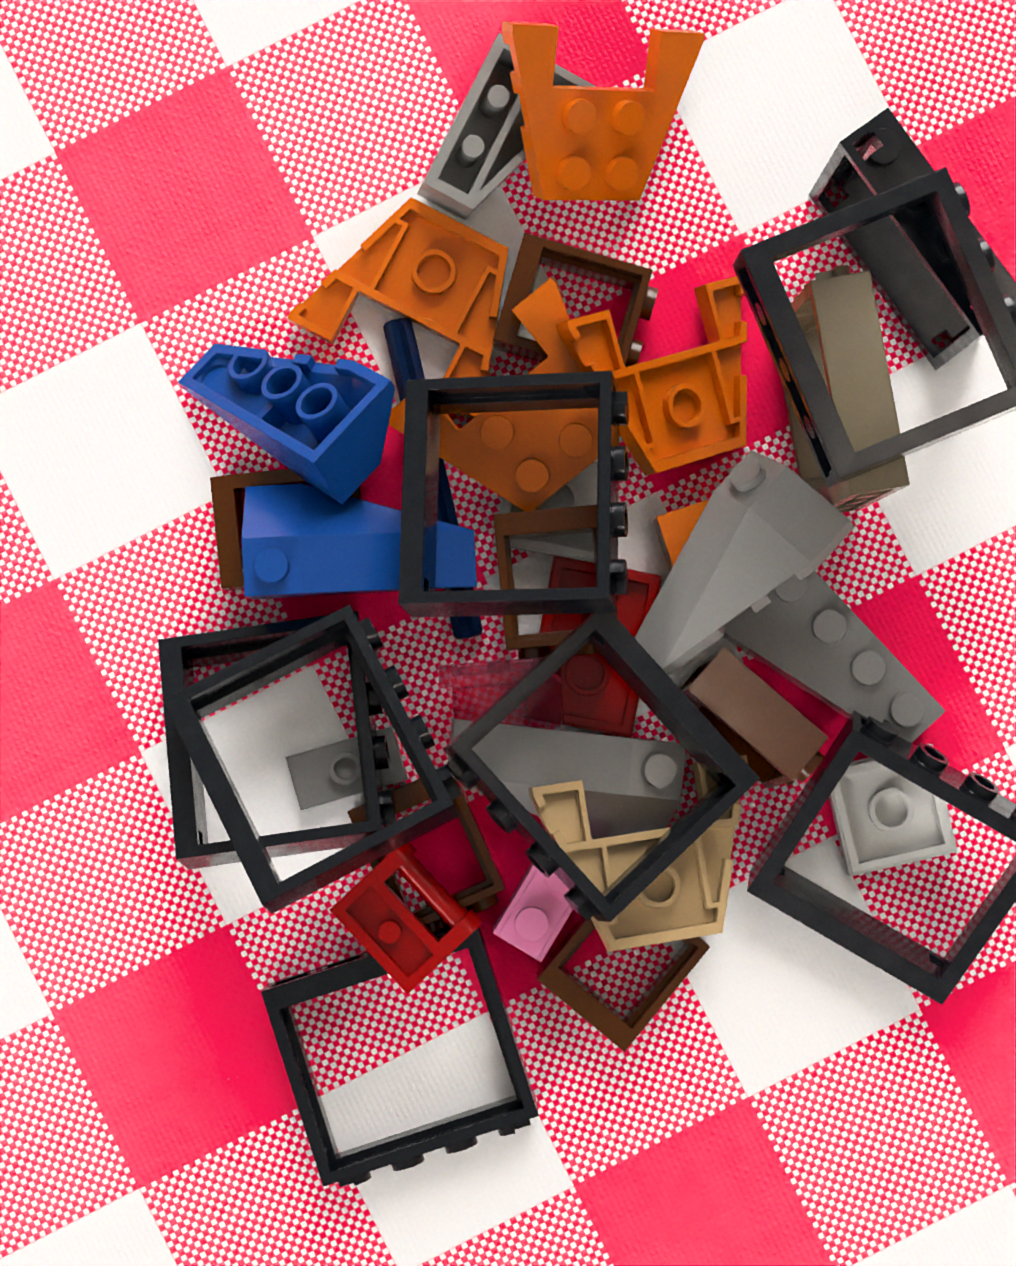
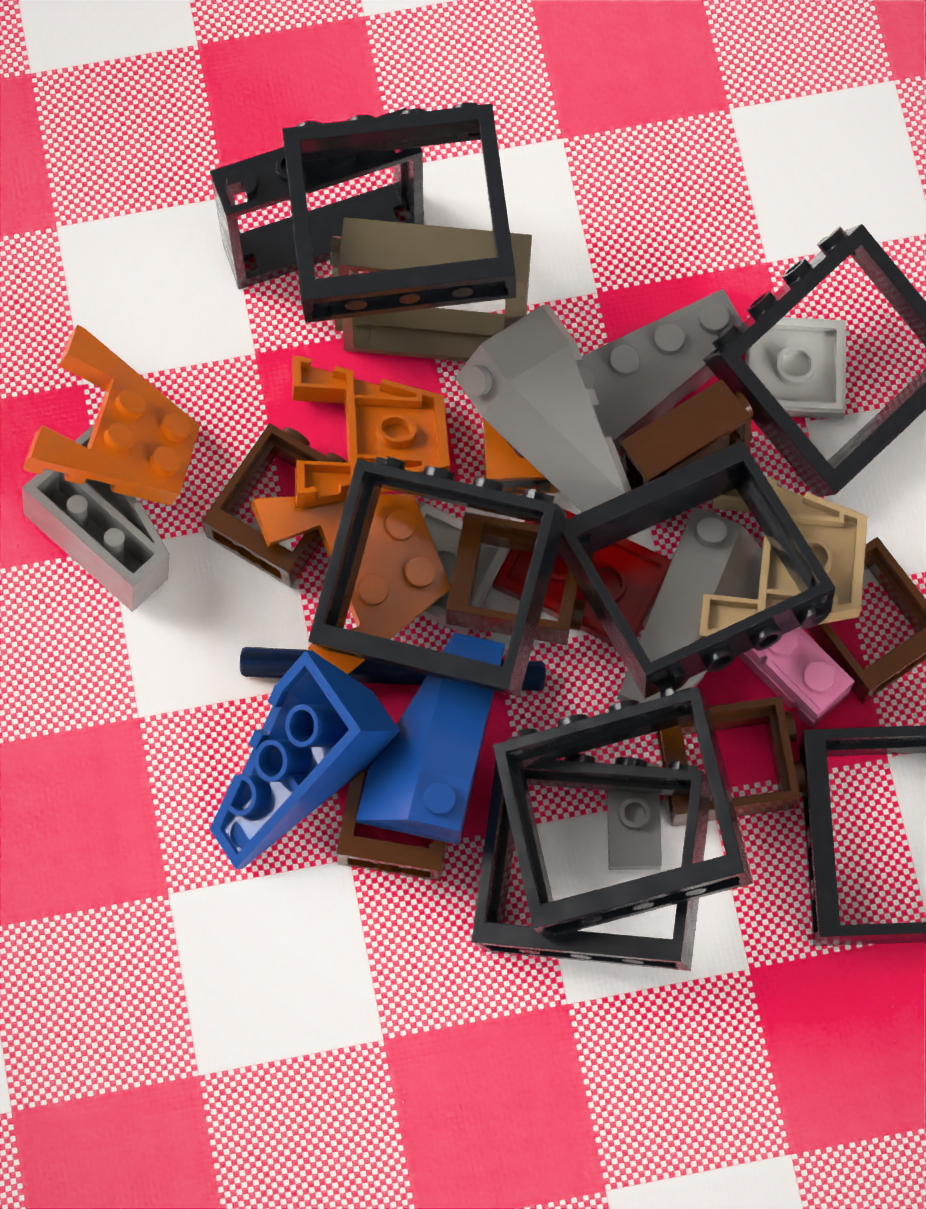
camera: 75 degrees left, 15 degrees down
orange wing [287,197,509,418] -> none
red plate [330,842,483,994] -> none
clear pink panel [438,657,564,728] -> none

